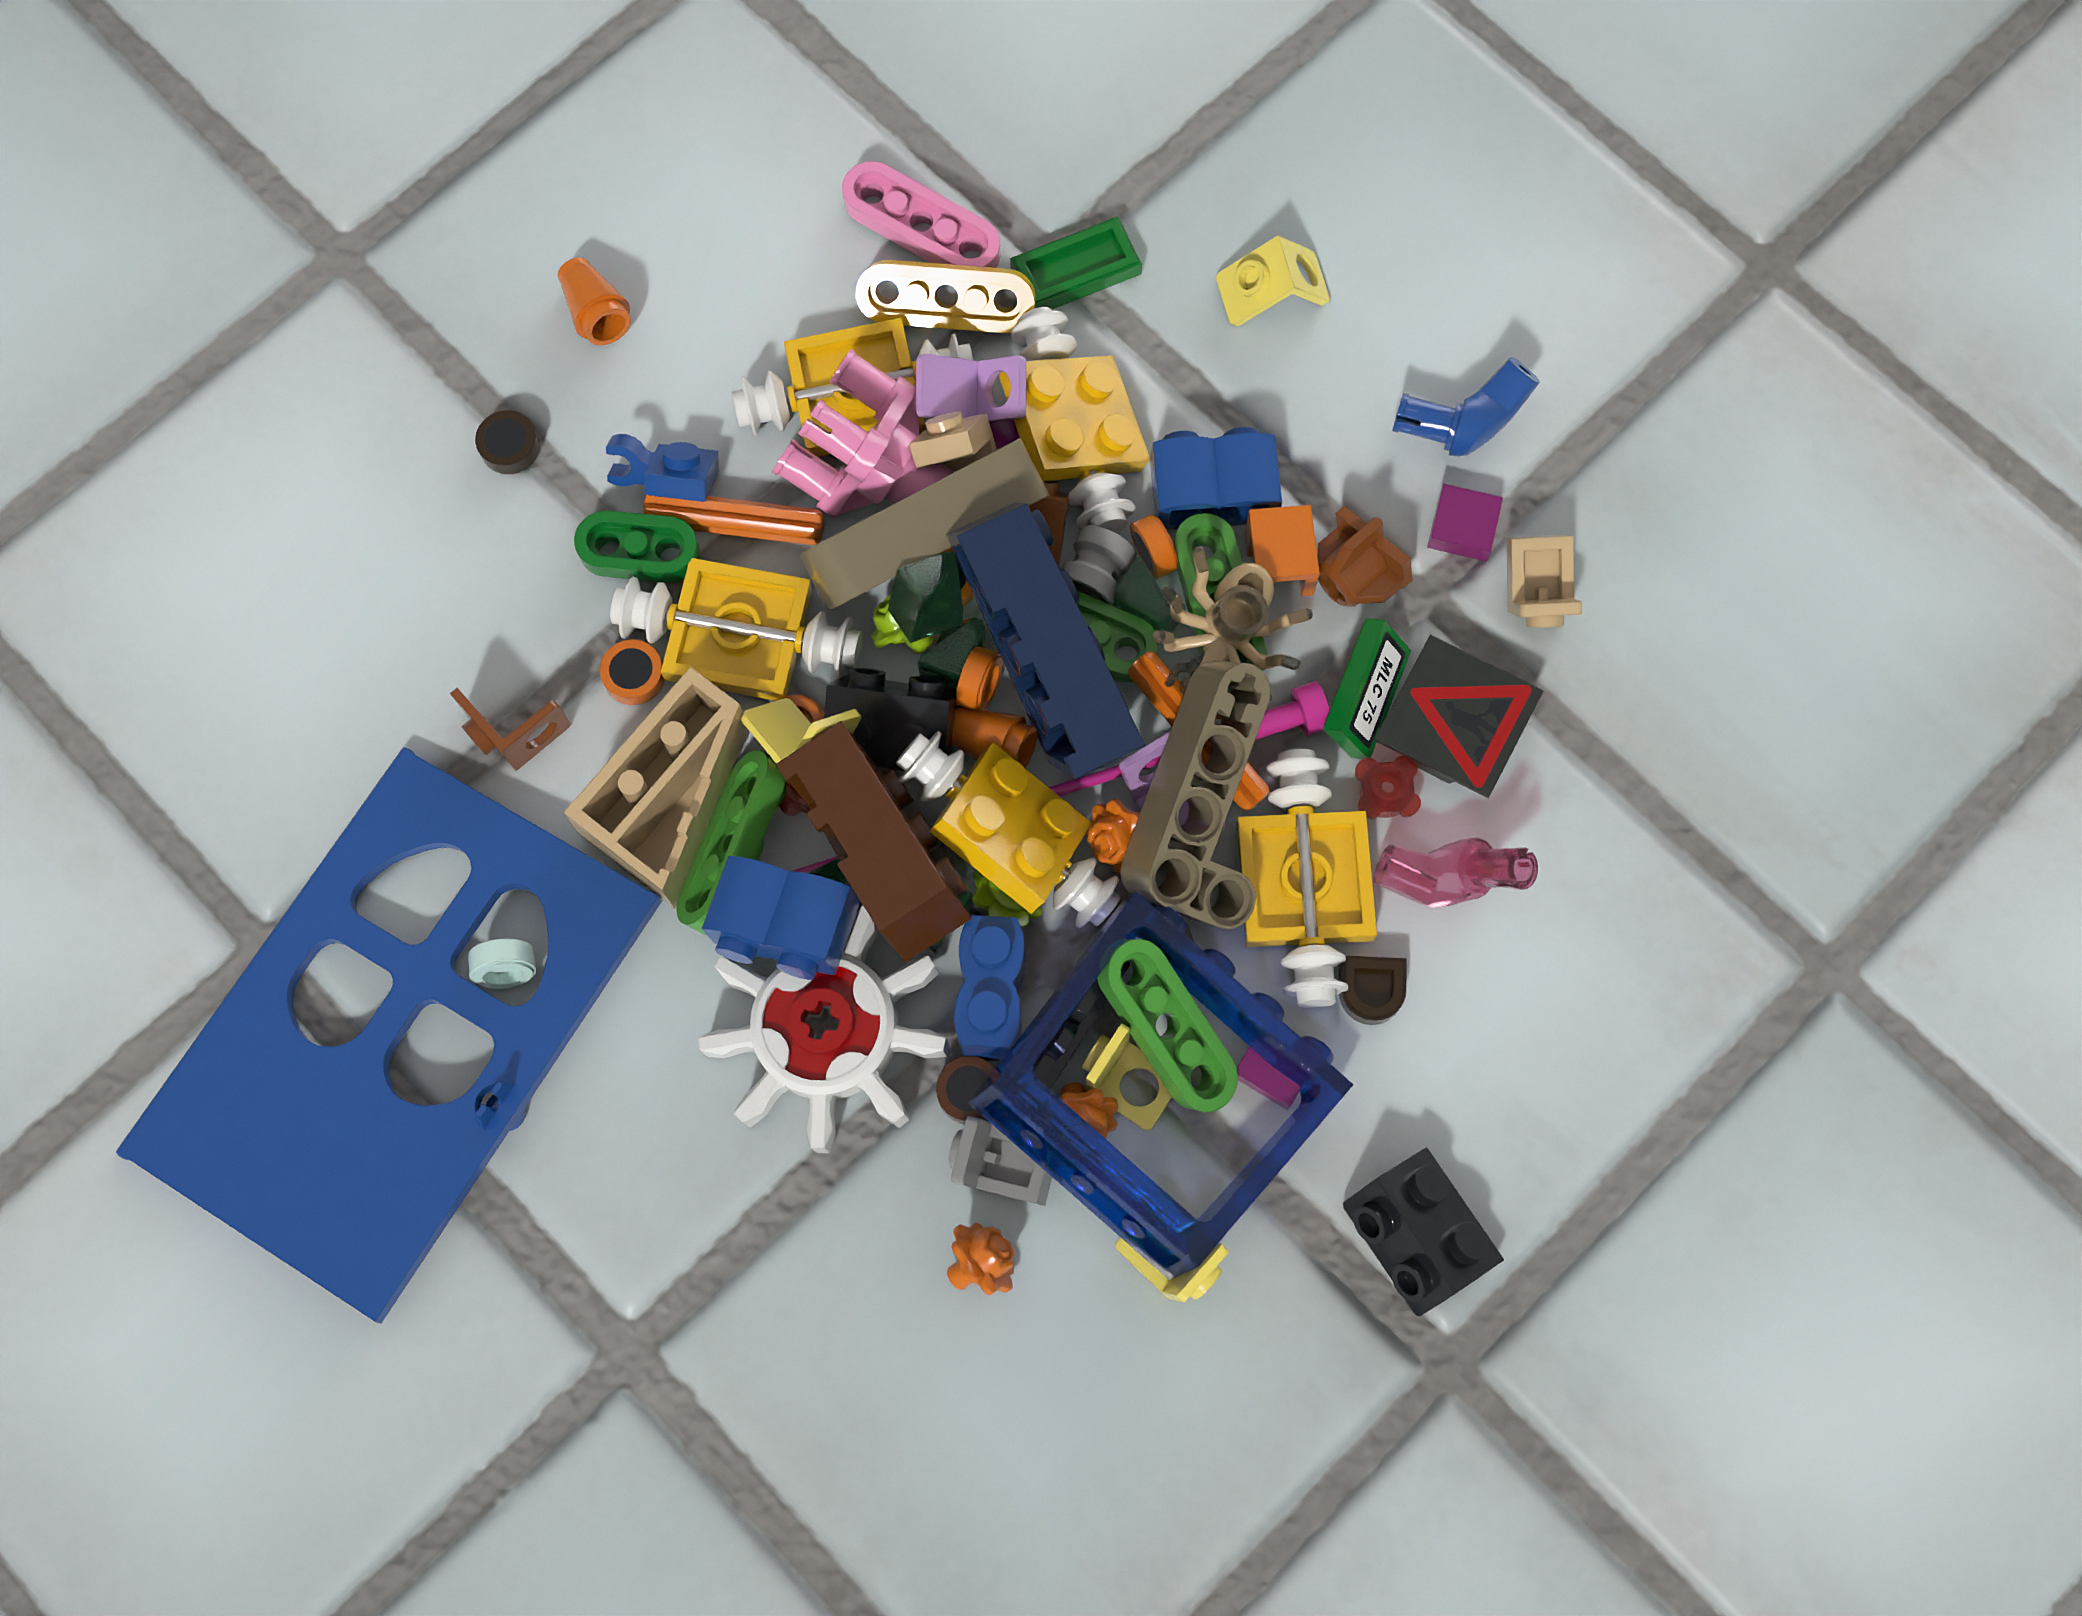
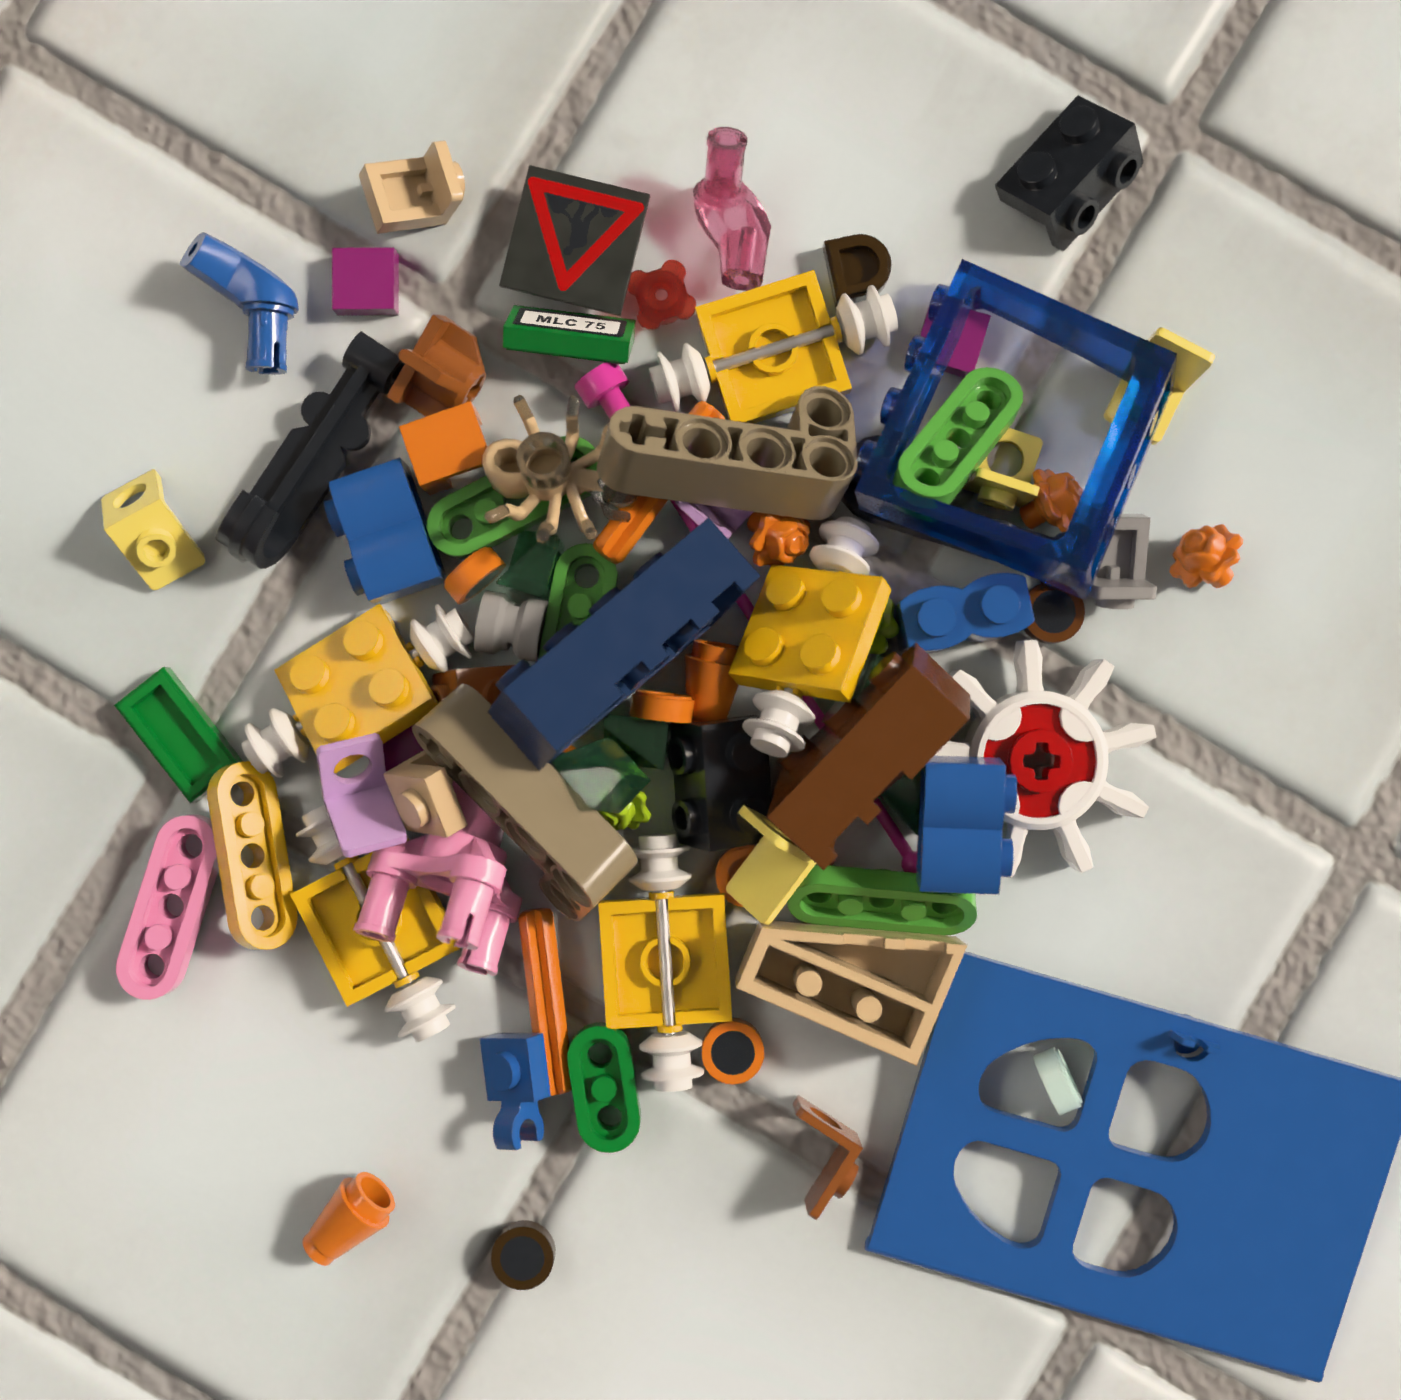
camera: 105 degrees left, 15 degrees up
none -> black piece [215,331,405,569]

